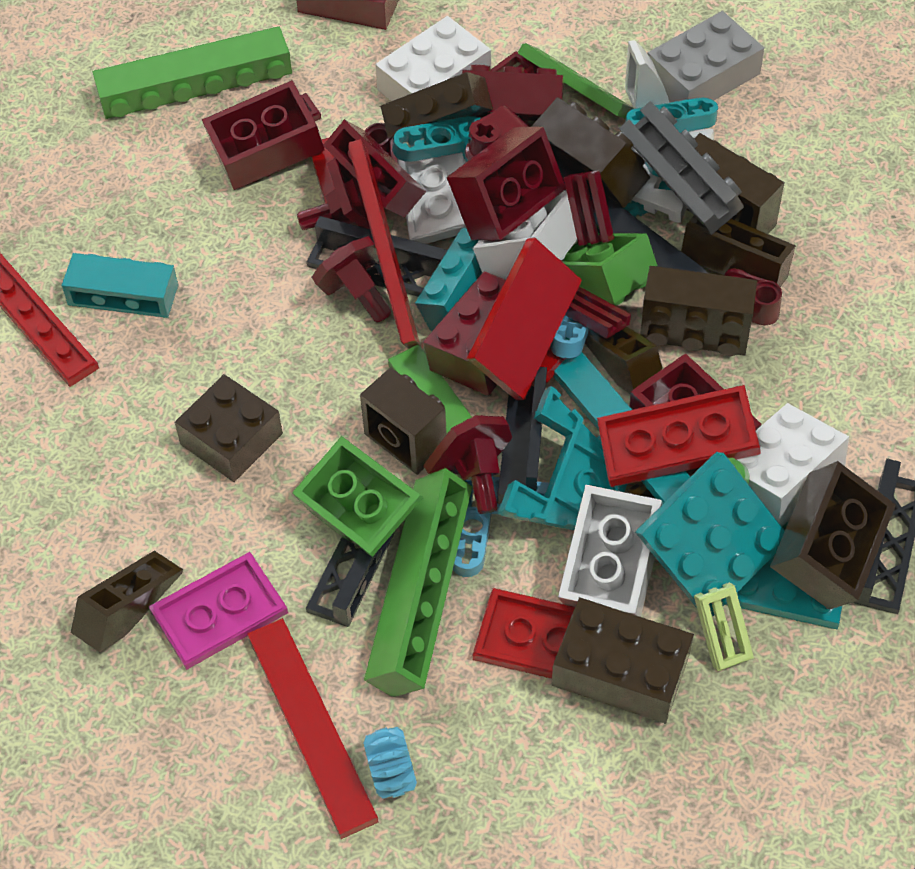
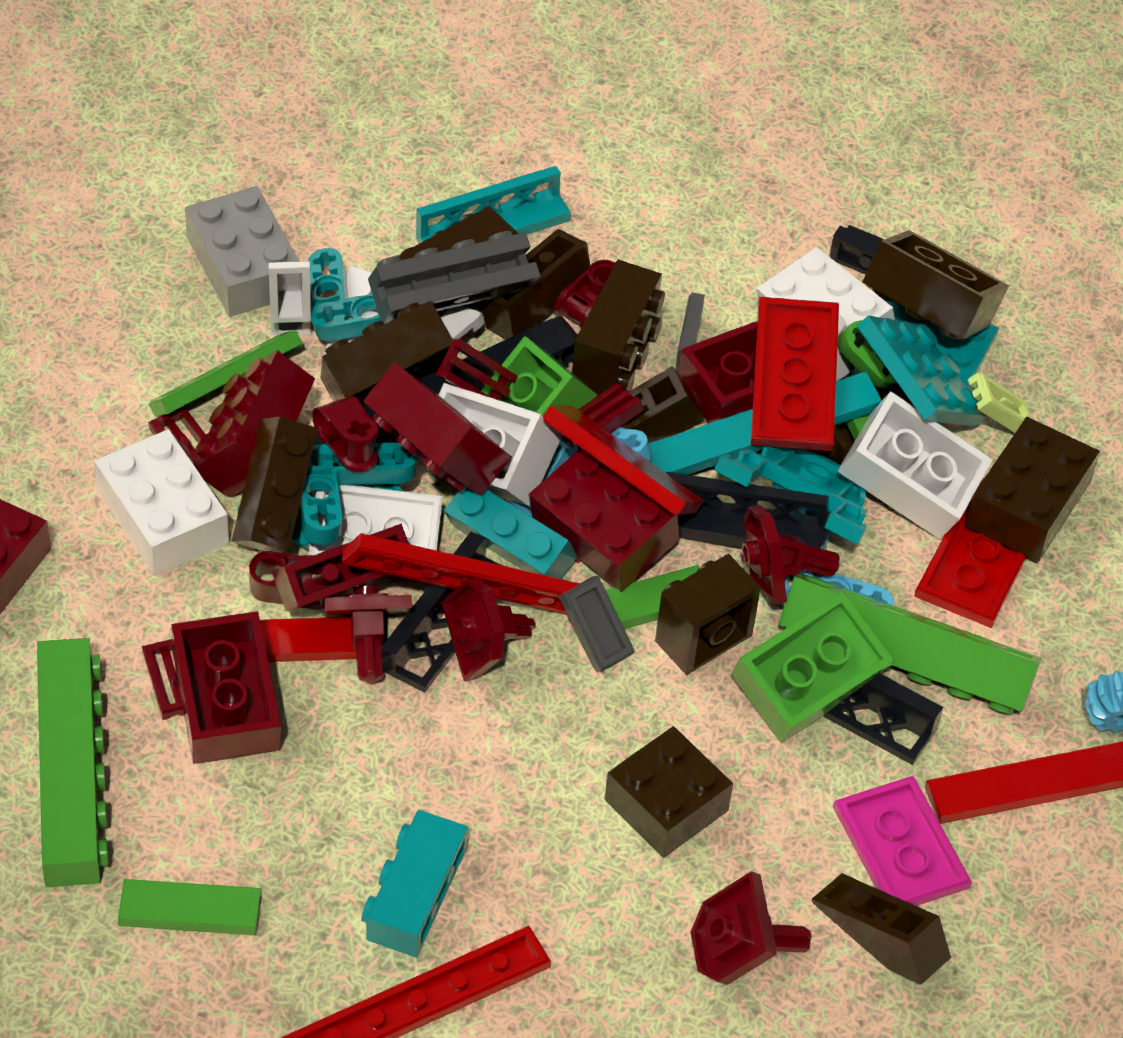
camera: 85 degrees left, 5 degrees down
none -> bright green tile [118,879,261,936]
none -> teal fence [416,165,571,244]
none -> dark grey tile [558,576,635,672]
none -> dark grey tile [675,292,705,372]
none -> dark red piece [690,871,812,985]

